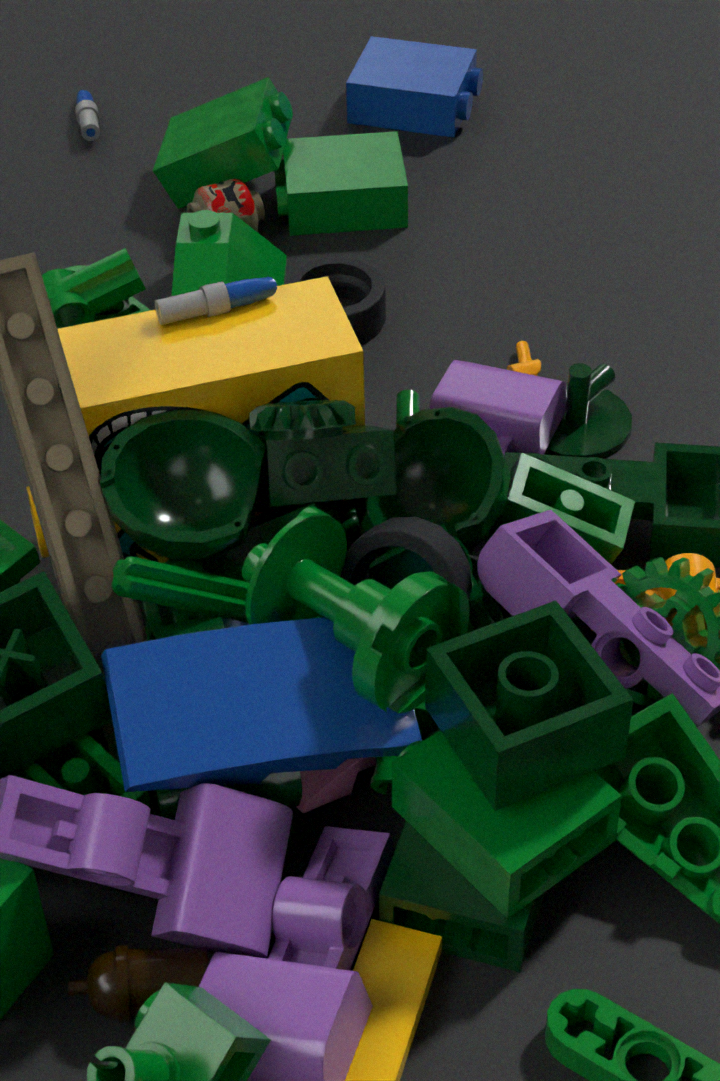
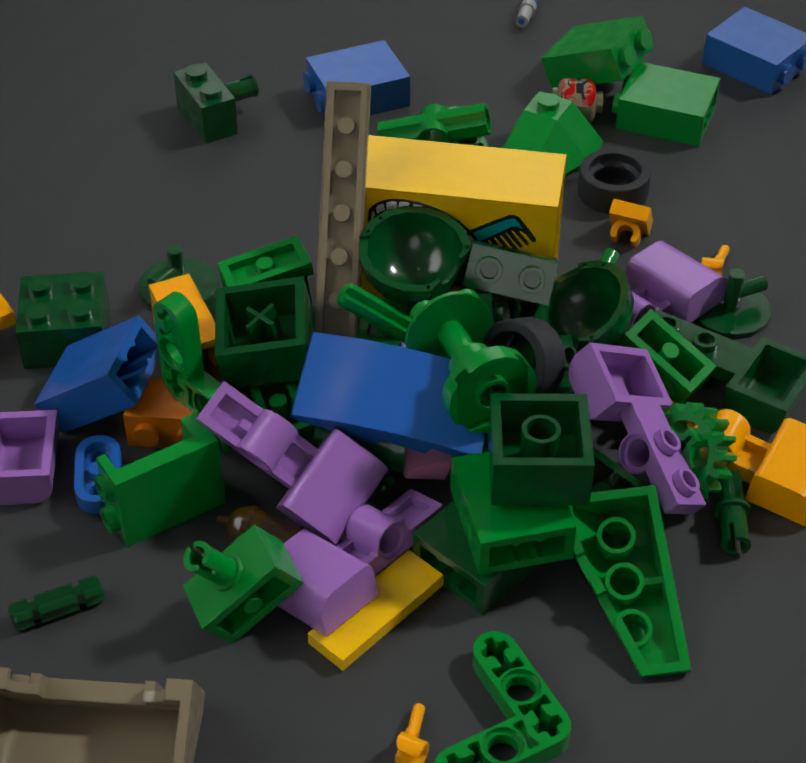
camera: 25 degrees right, 0 degrees up
light grey piece [155,277,277,325] -> none
dark green gear [249,400,356,440] -> none
none -> light orange tile [609,199,653,248]

